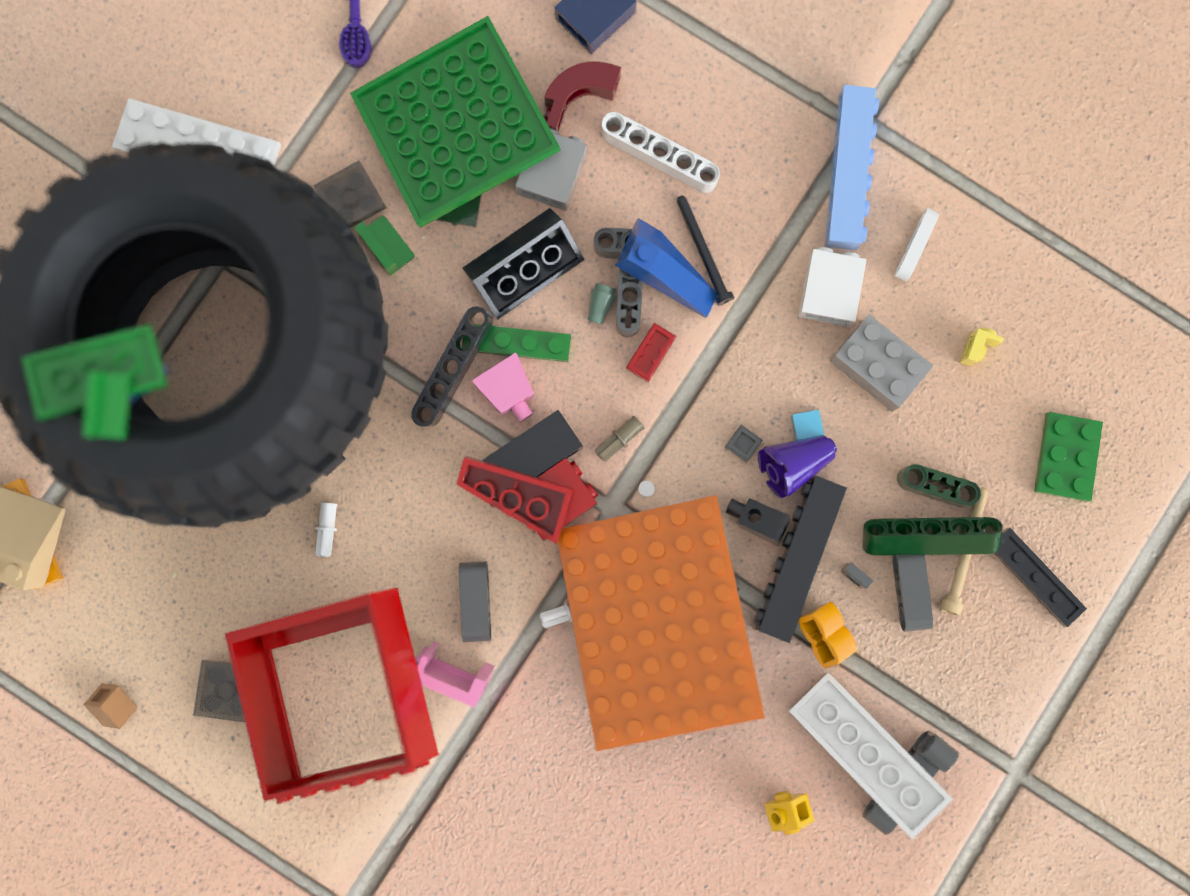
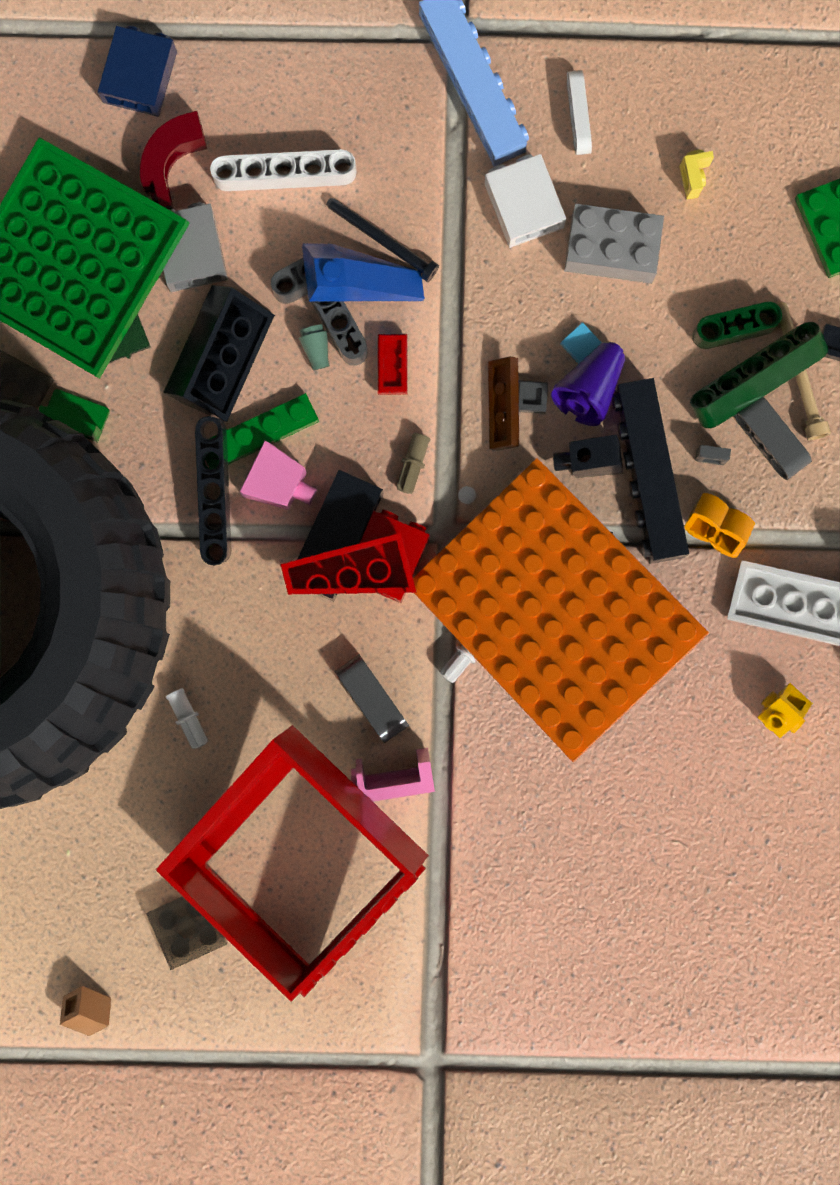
camera: 30 degrees left, 0 degrees up
none -> reddish brown plate [488,356,519,451]

